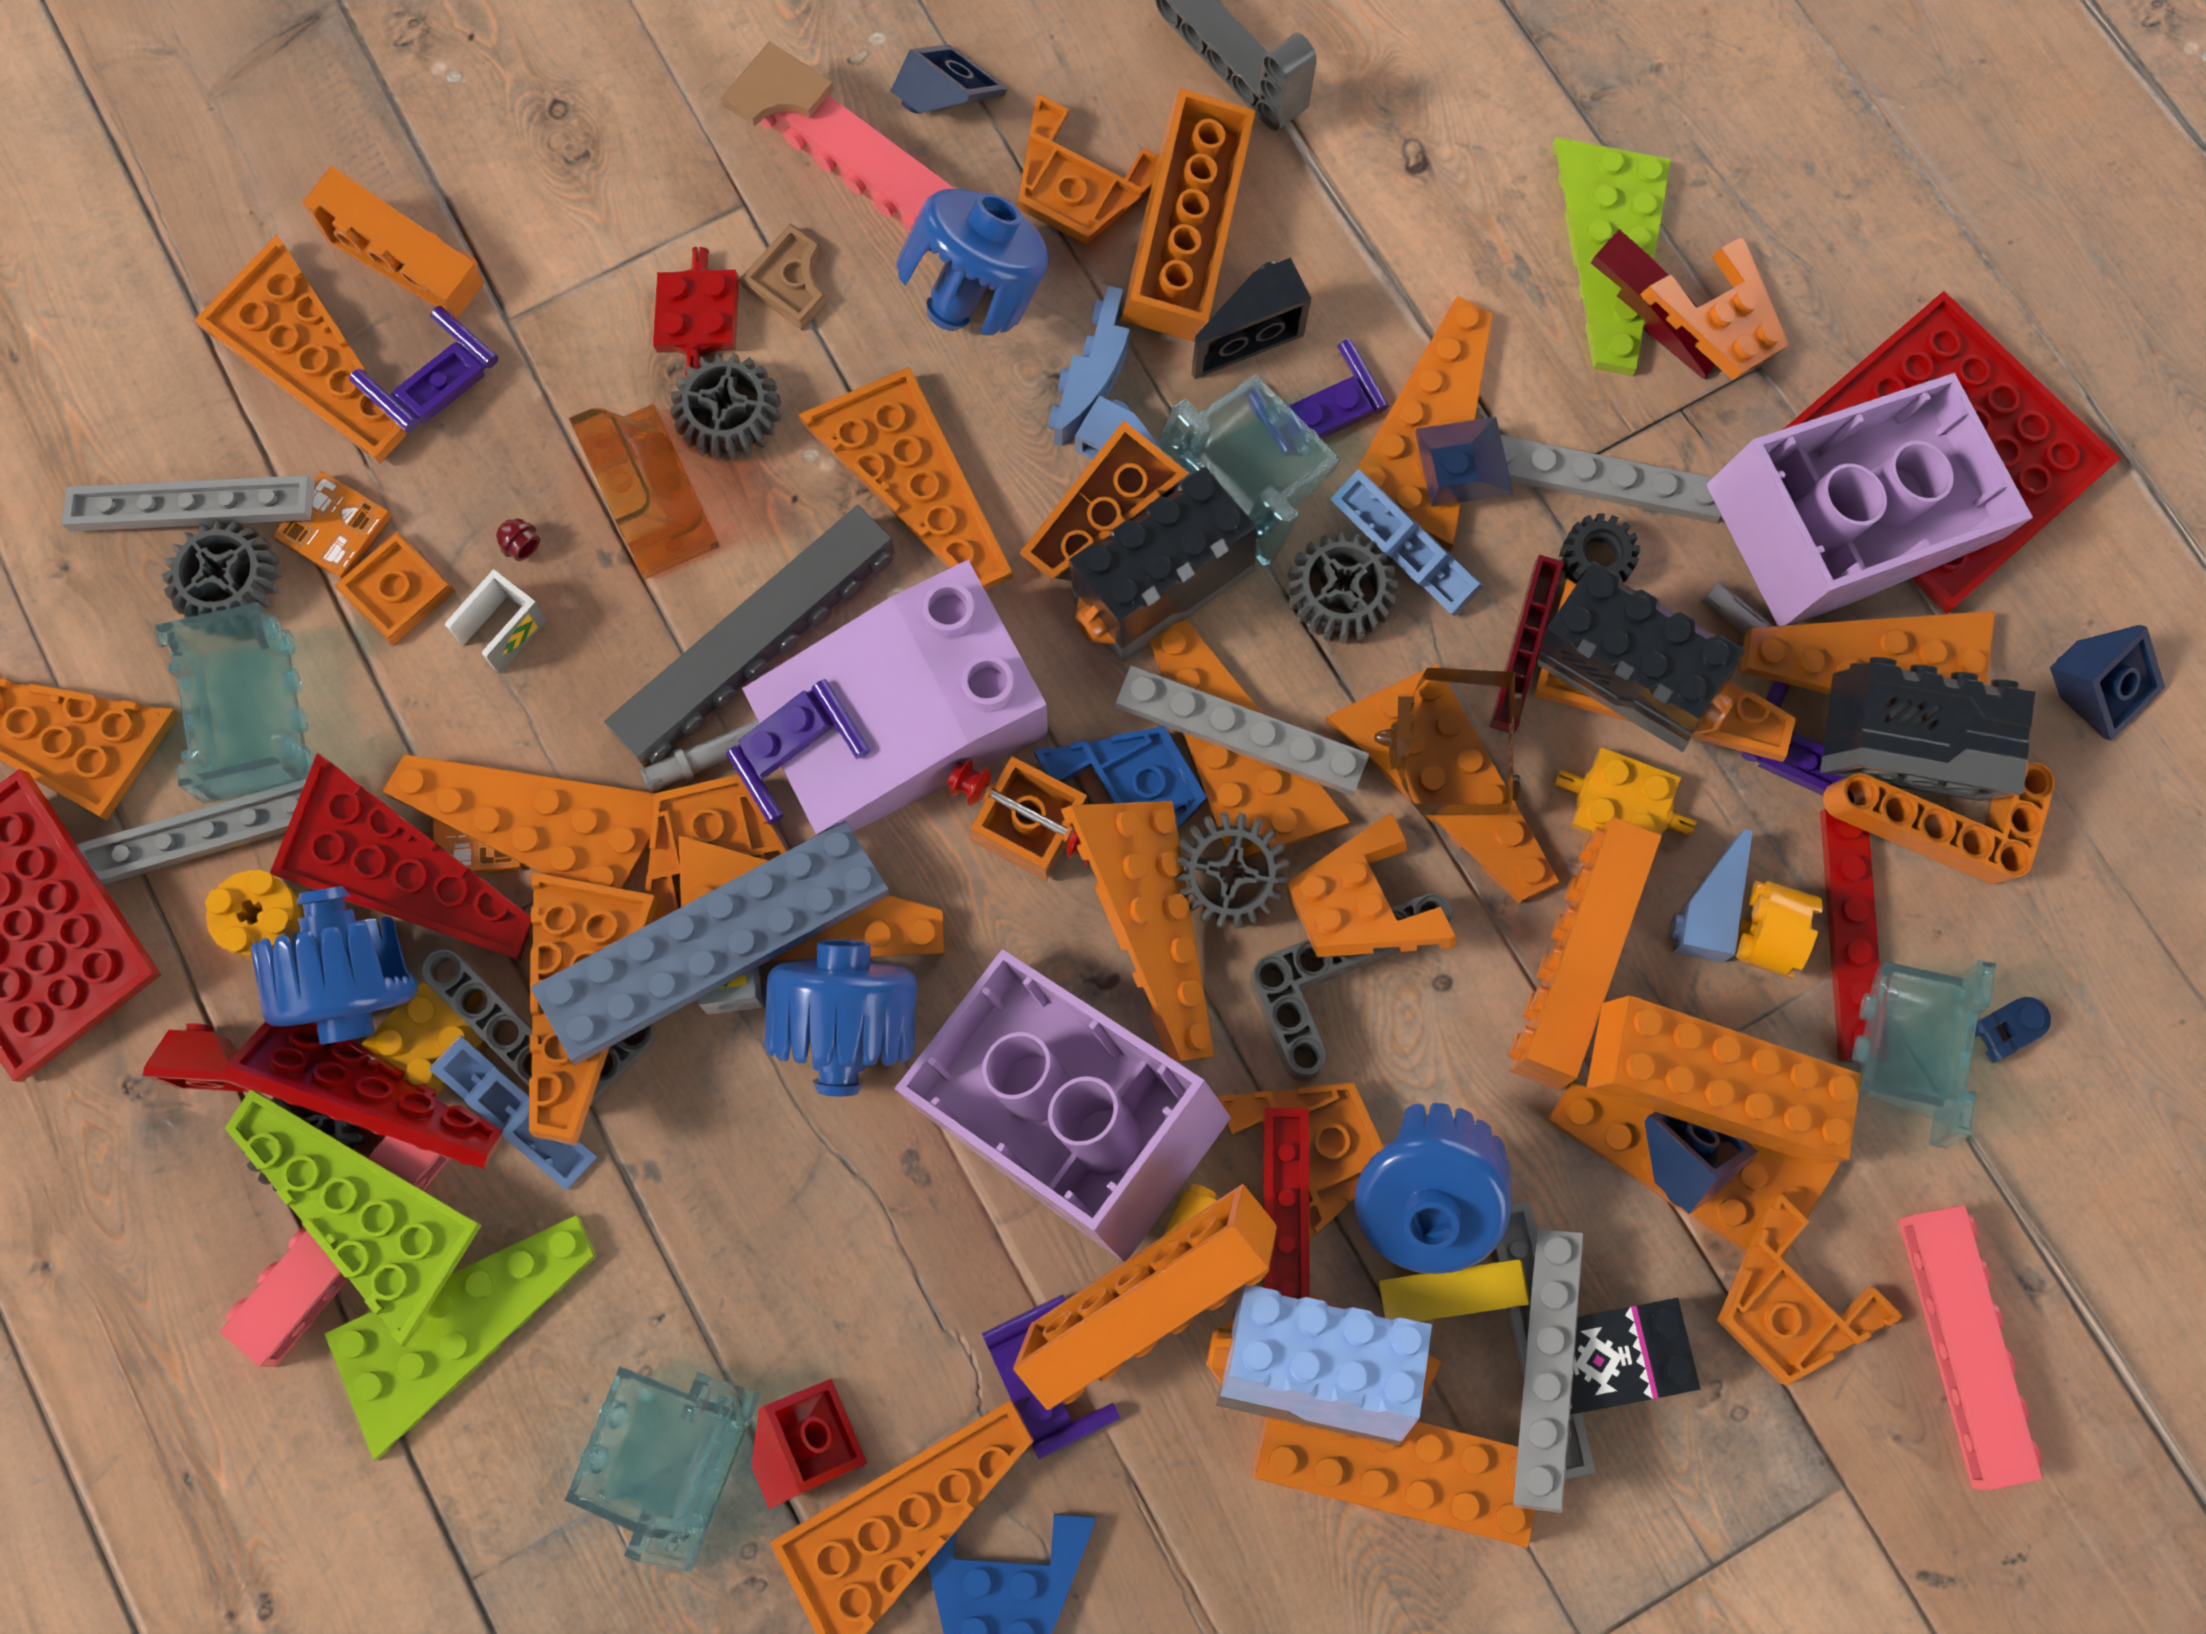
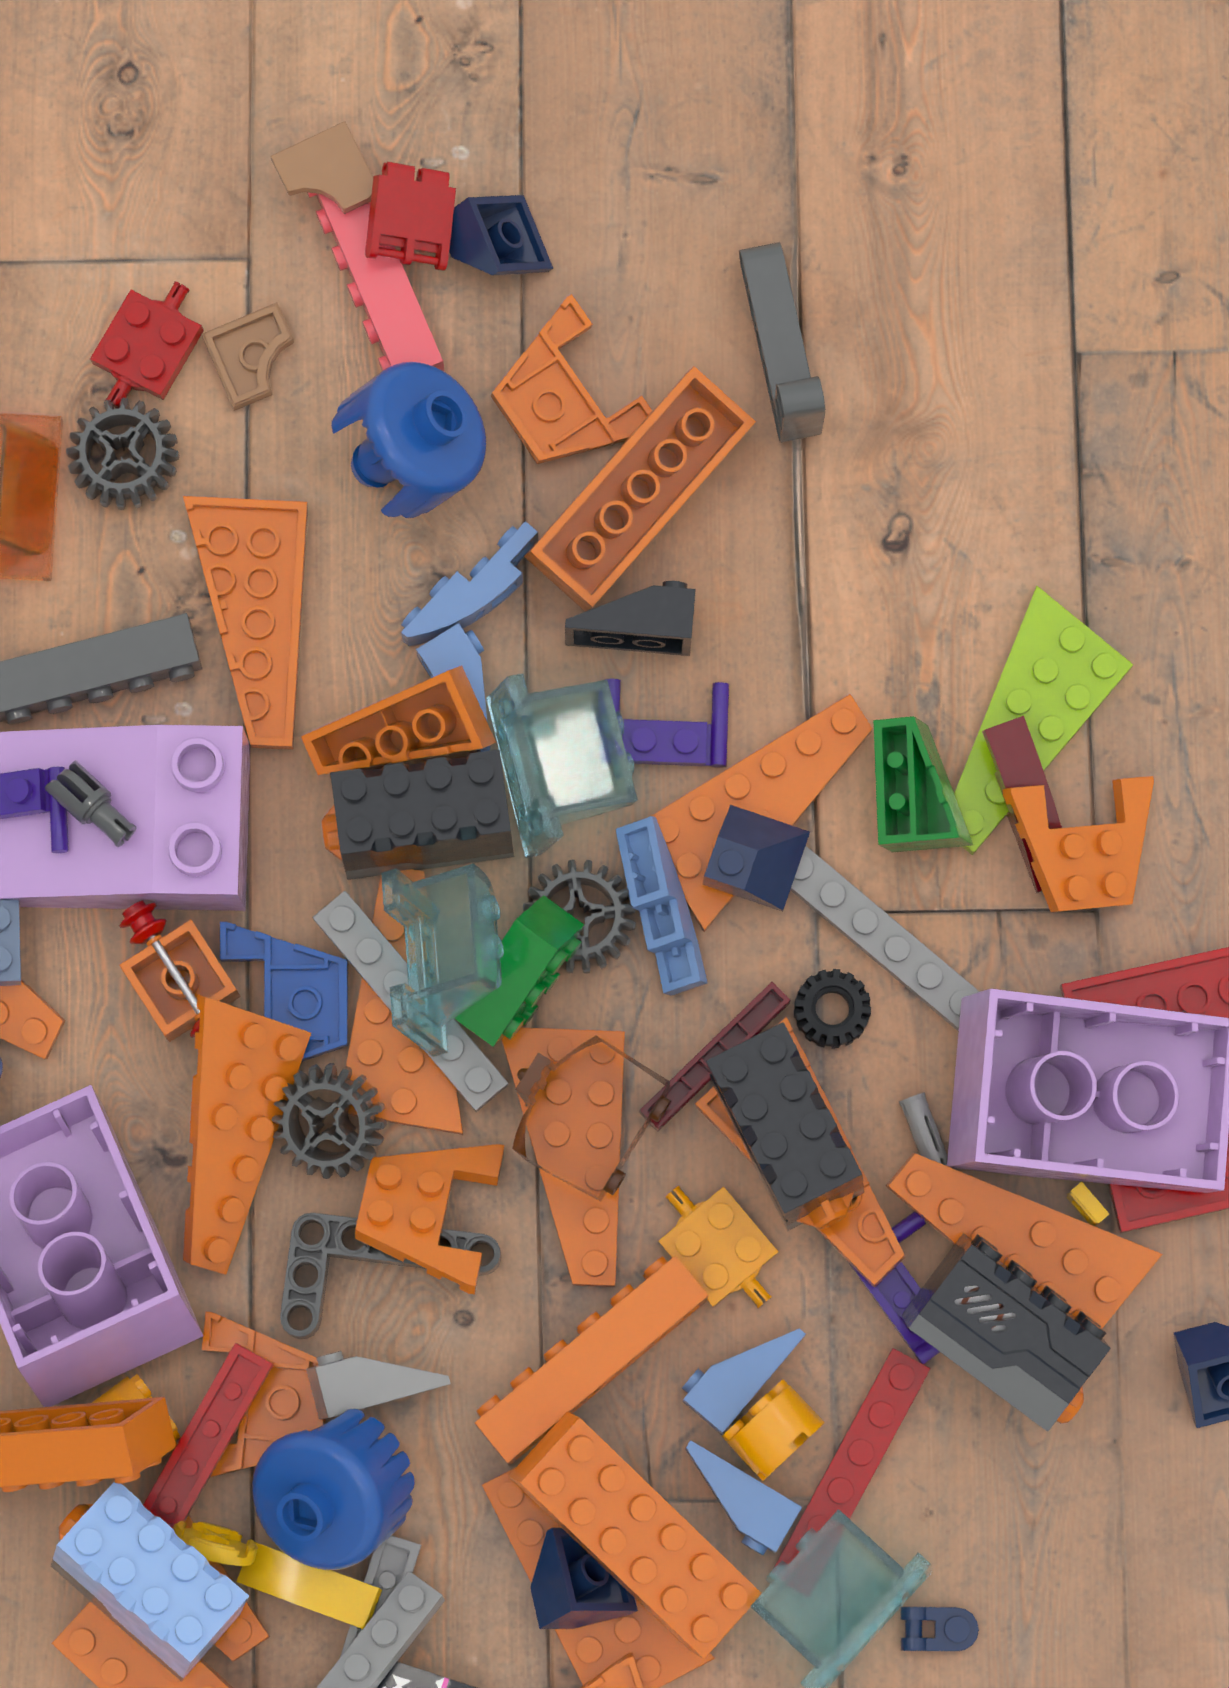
camera: 30 degrees right, 5 degrees up
orange beam [1823,762,2055,884] -> none
none -> dark grey arm [45,760,136,847]
none -> yellow tile [173,1521,258,1566]
none -> light grey slope [306,1351,451,1419]
none -> red plate [365,161,456,271]
none -> clear light blue windscreen [381,863,504,1057]
none -> green brick [452,895,584,1047]
none -> medium blue slope [685,1440,802,1555]
none -> green wedge [873,716,973,853]
none -> yellow tile [1066,1182,1109,1226]

